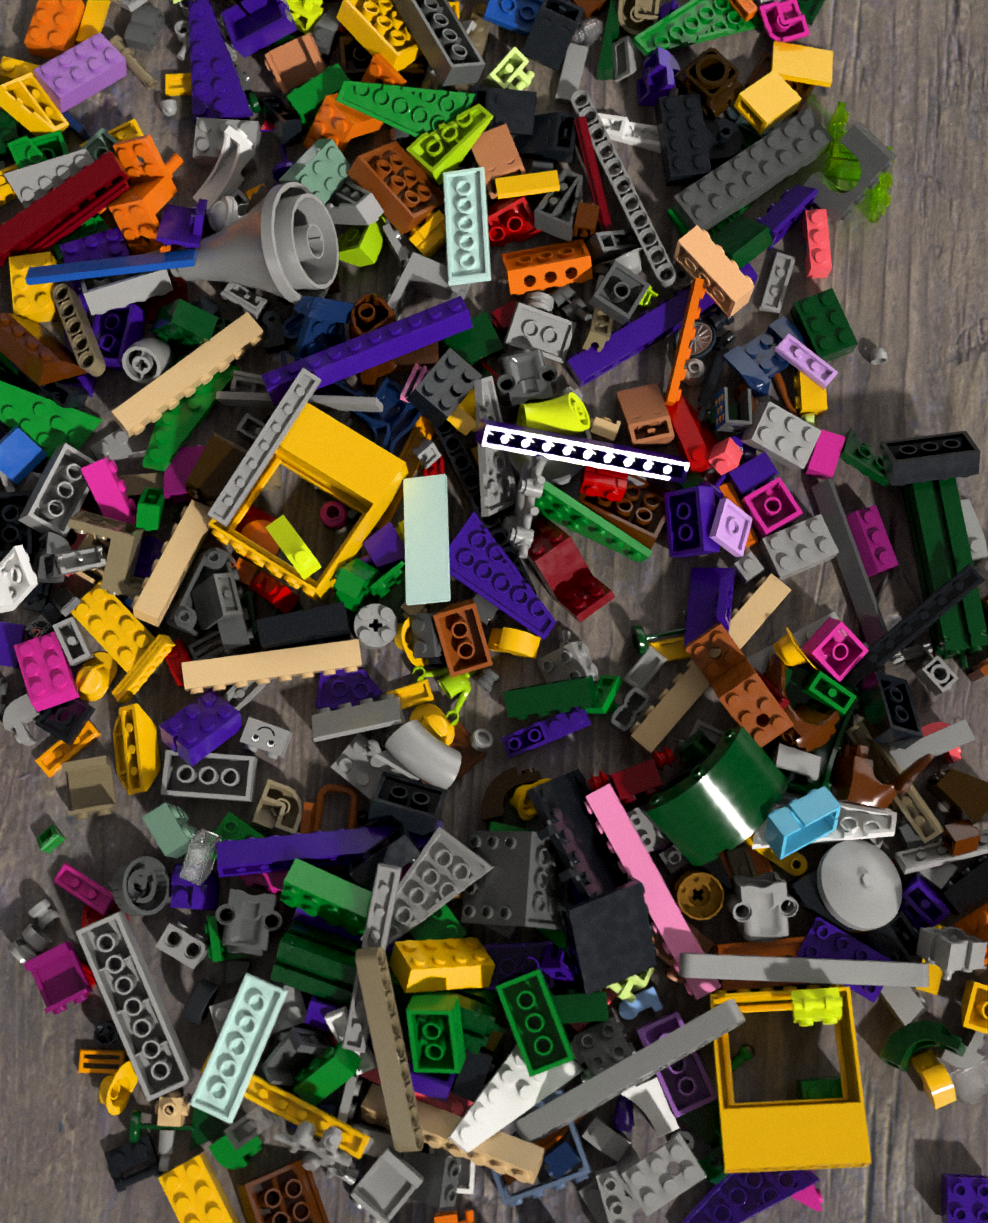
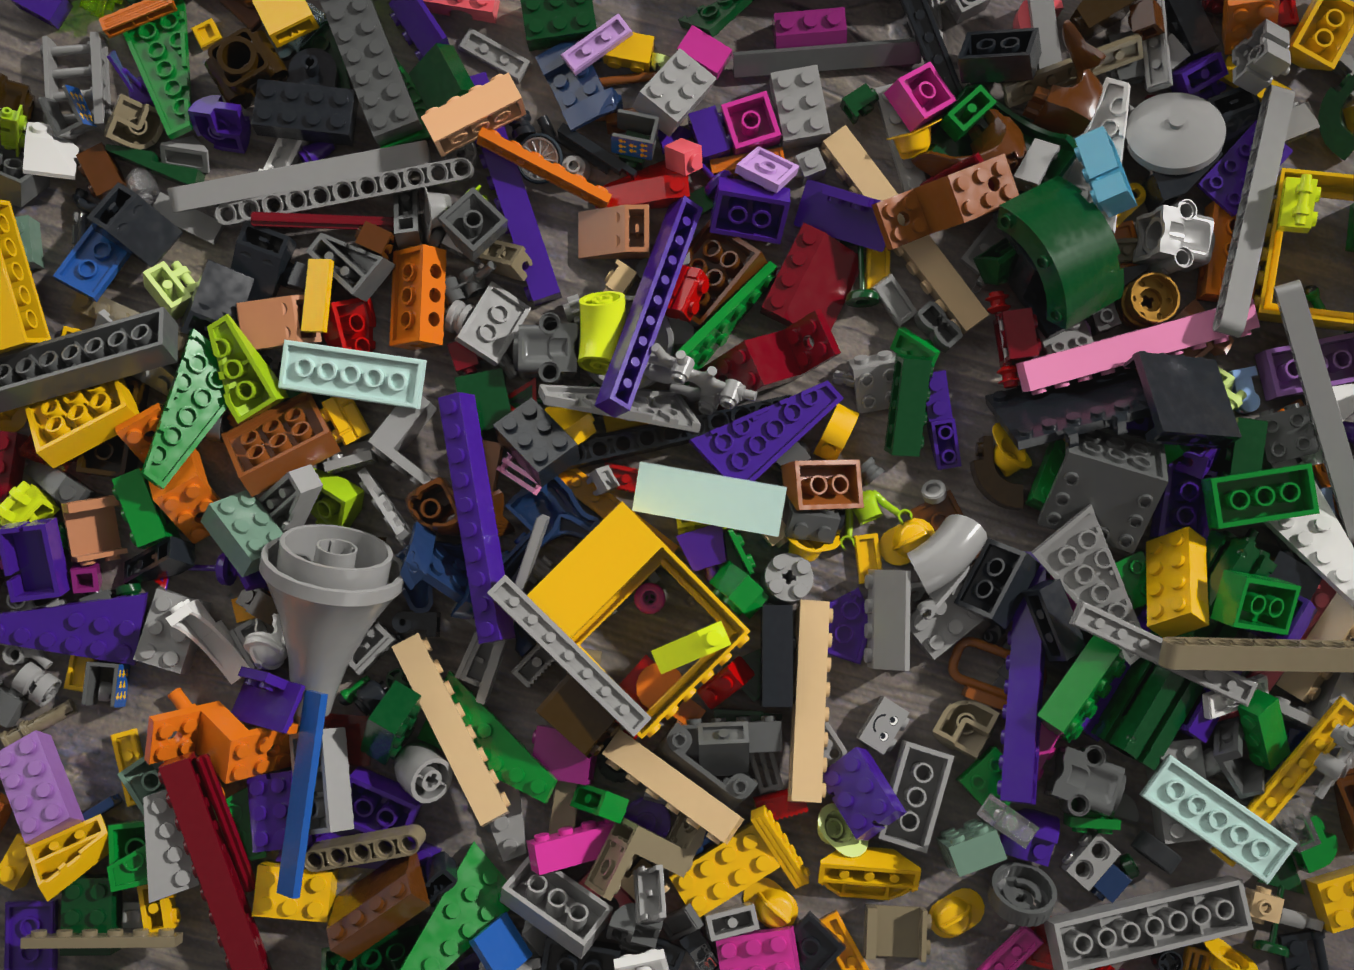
camera: 80 degrees left, 5 degrees up
none -> light grey wheel [11,662,62,707]
none -> magenta brick [70,559,102,594]
none -> dark grey piece [82,661,130,708]
none -> light grey beam [167,140,432,213]
none -> yellow tile [191,18,223,51]
none -> dark purple cone [298,142,335,163]
none -> green piece [338,675,371,706]
none -> light grey wing [357,467,412,547]
none -> dark red slope [760,223,866,339]
none -> yellowish green piece [817,803,868,858]
none -> dark green brick [840,83,879,125]
none -> yellow piece [928,888,985,938]
none -> dark blue brick [1091,864,1132,903]
none -> dark green tile [1119,853,1140,880]

